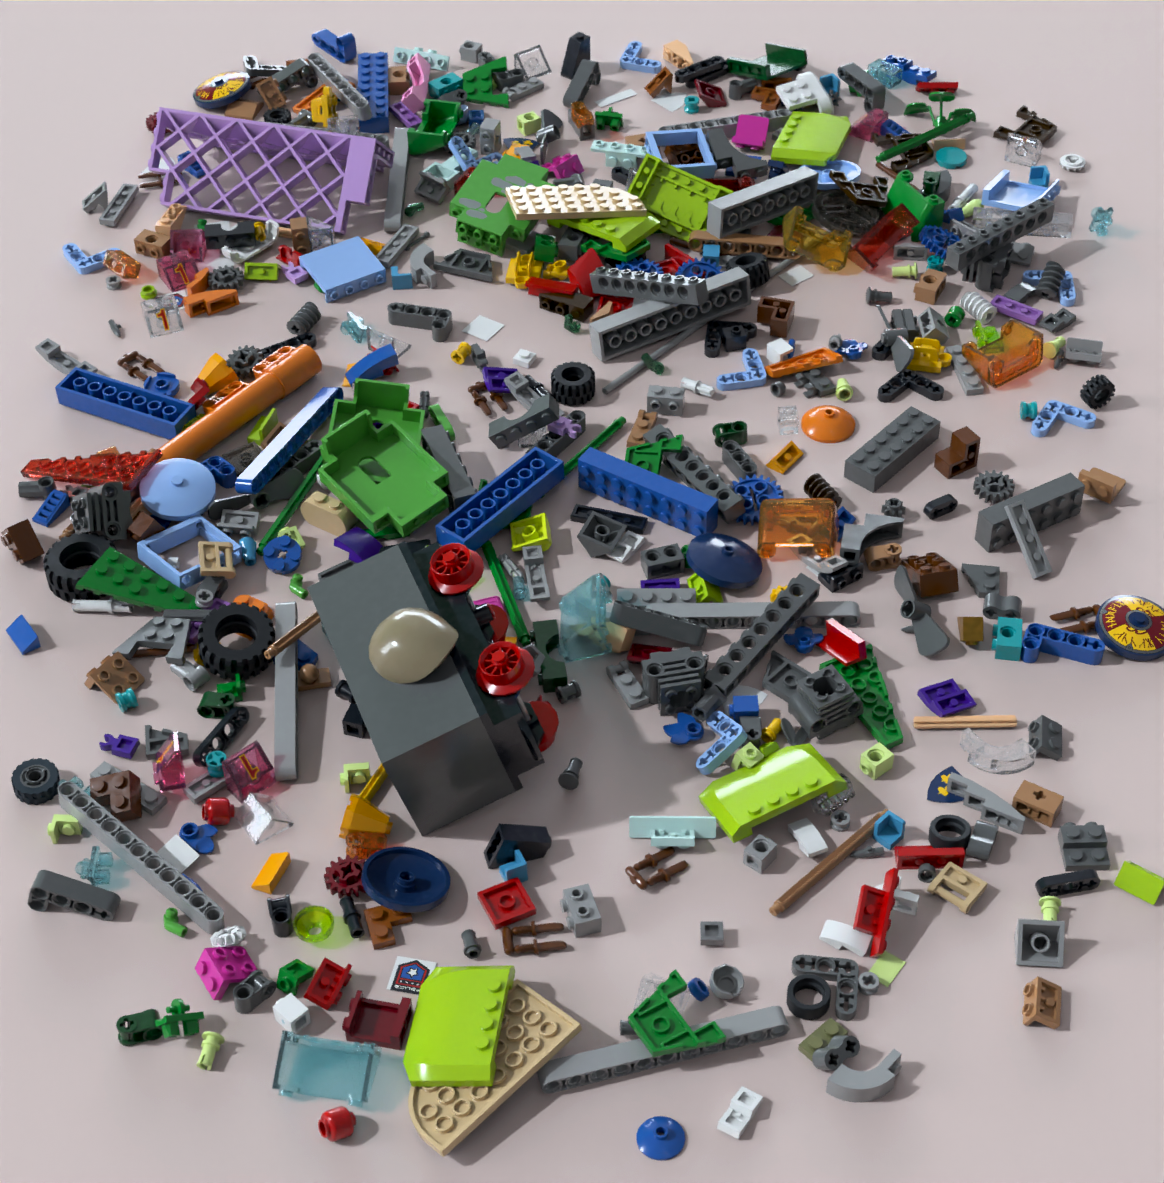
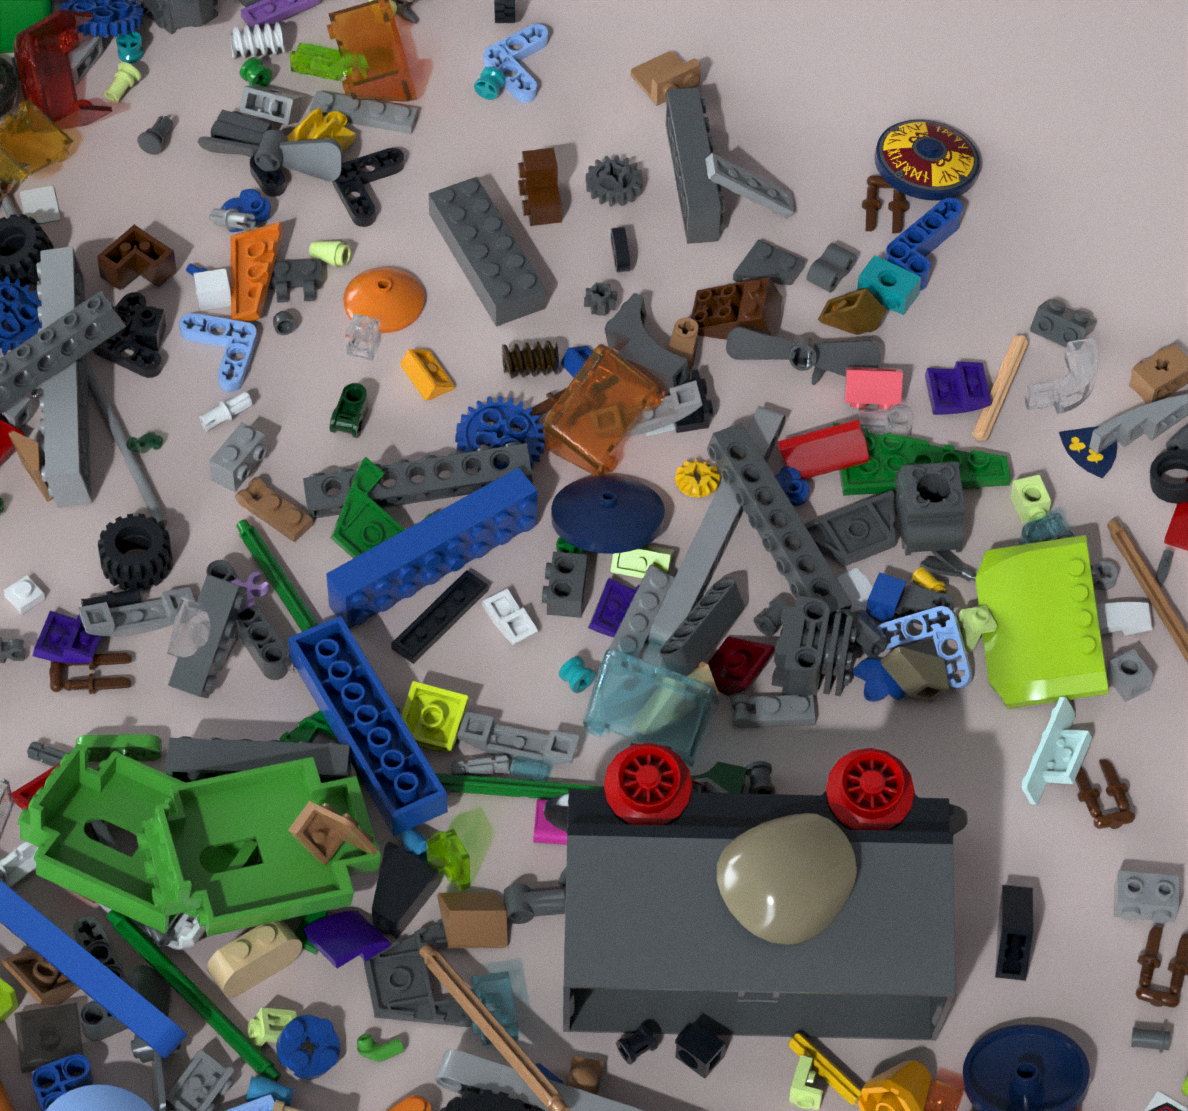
camera: 70 degrees left, 10 degrees up
red plate [477,877,536,930] -> none
dark azure panel [499,849,528,883] -> none
dark grey slope [577,511,627,558] -> none
dark grey beam [722,440,757,481] -> none
lime tile [759,742,780,757] -> none
dark azure panel [873,810,906,850] -> none
medium nougat brick [913,268,947,305] -> none
none -> medium nougat bracket [288,801,378,866]
none -> clear neon green bracket [327,50,370,79]
none -> coral brick [844,367,903,410]
none -> clear piece [858,404,913,437]
none -> dark tan slope [881,646,949,702]
none -> clear light blue piece [1018,513,1075,545]

